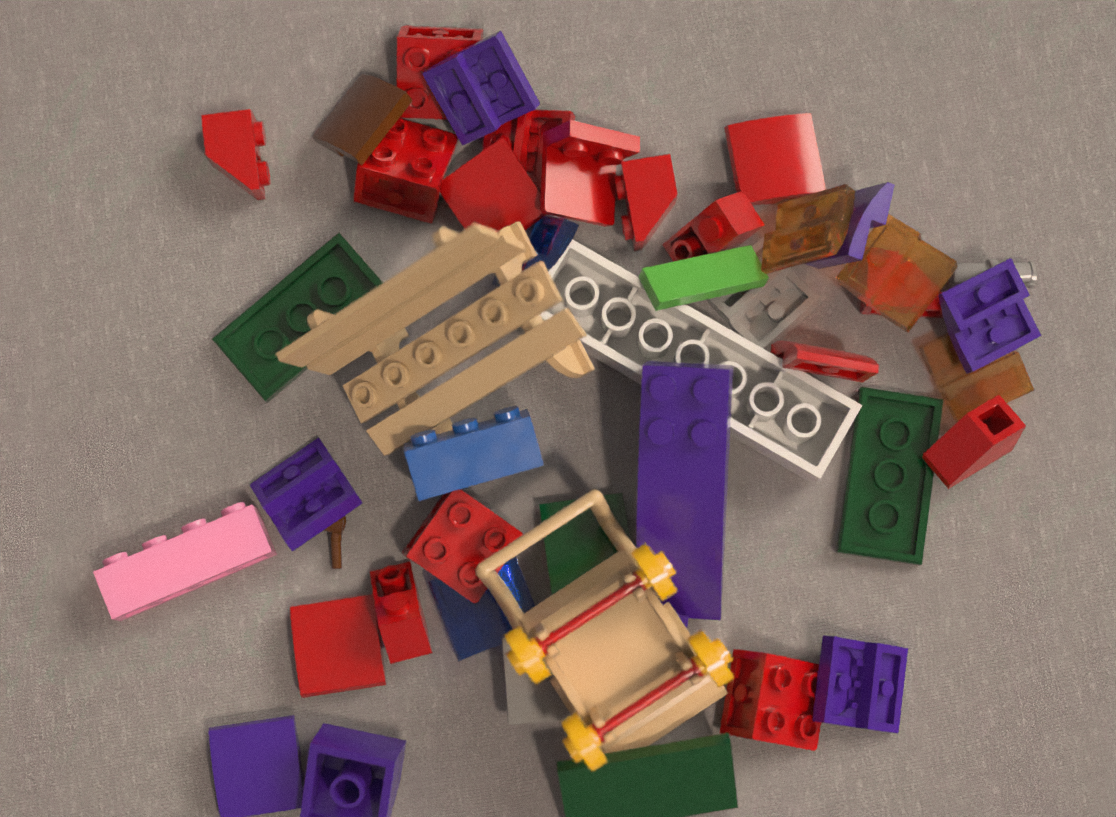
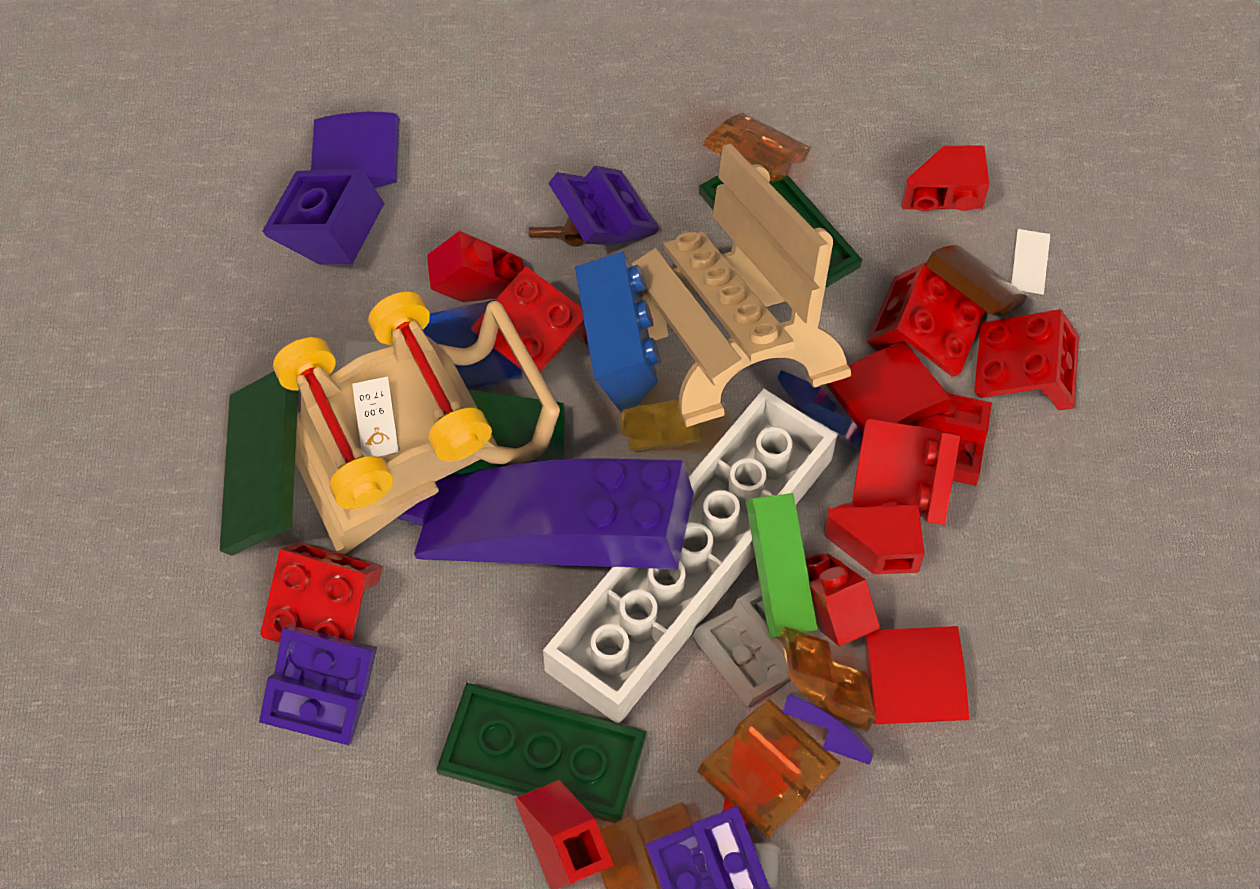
camera: 95 degrees right, 20 degrees down
bright pink brick [93,502,277,621] -> none
red slope [290,594,386,698] -> none
dark purple slope [422,31,540,146] -> none
red slope [770,340,879,382] -> none
none -> white sticker [352,377,399,457]
none -> clear yellow hips [621,399,702,453]
none -> clear orange slope [703,113,811,182]
none -> white sticker [1011,229,1050,295]

